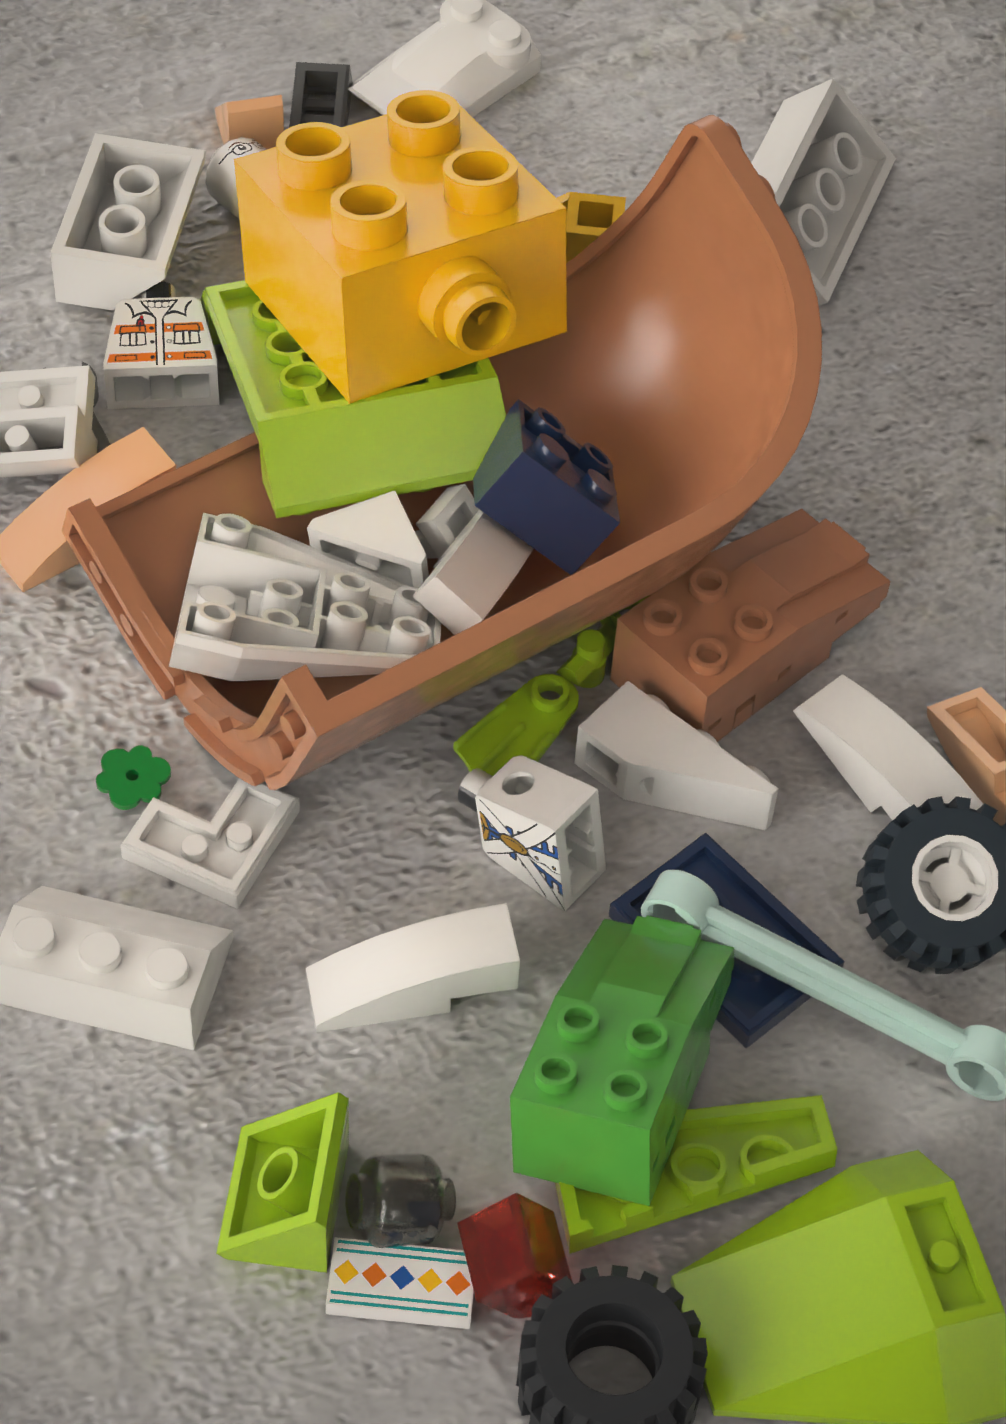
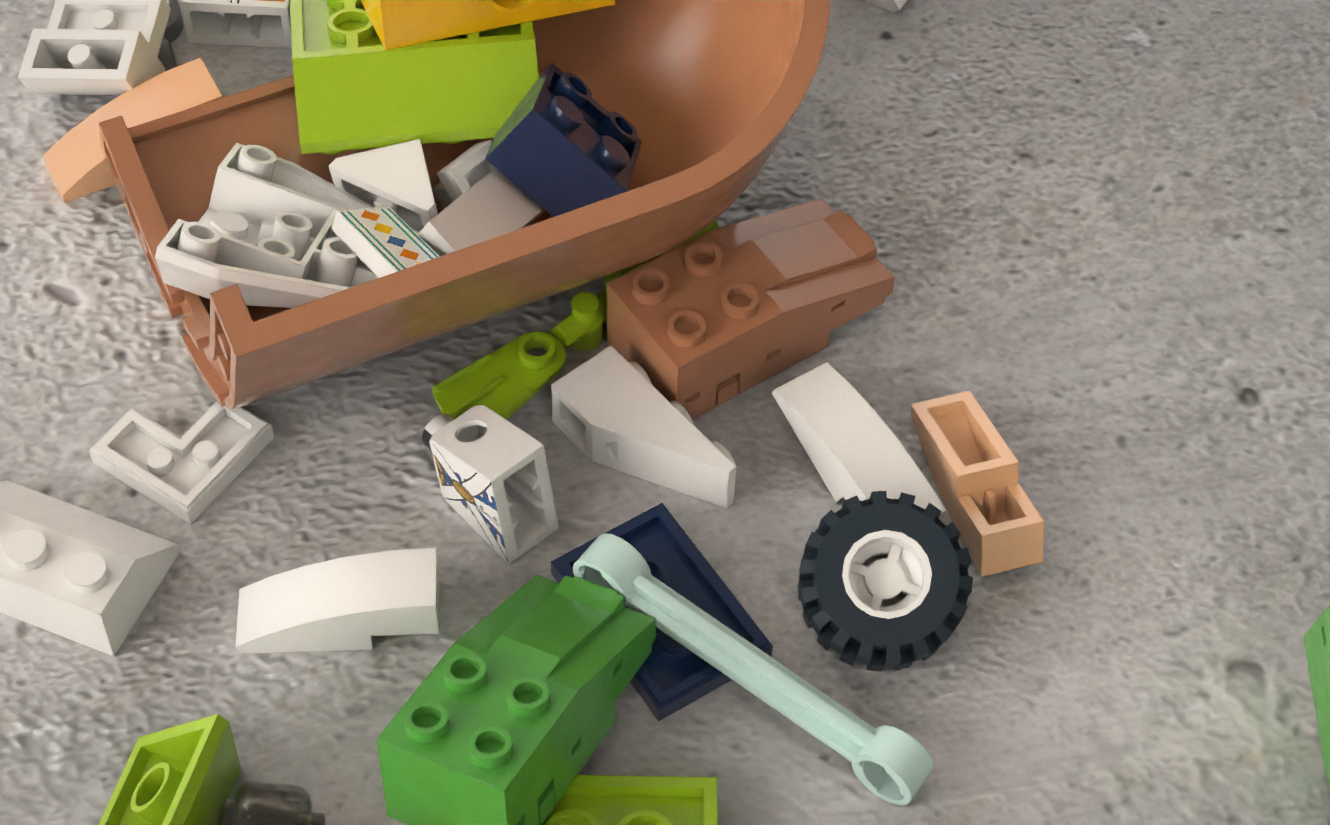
camera: 10 degrees right, 0 degrees up
green plant [96,745,171,810] -> none
none -> white tile [332,206,440,278]

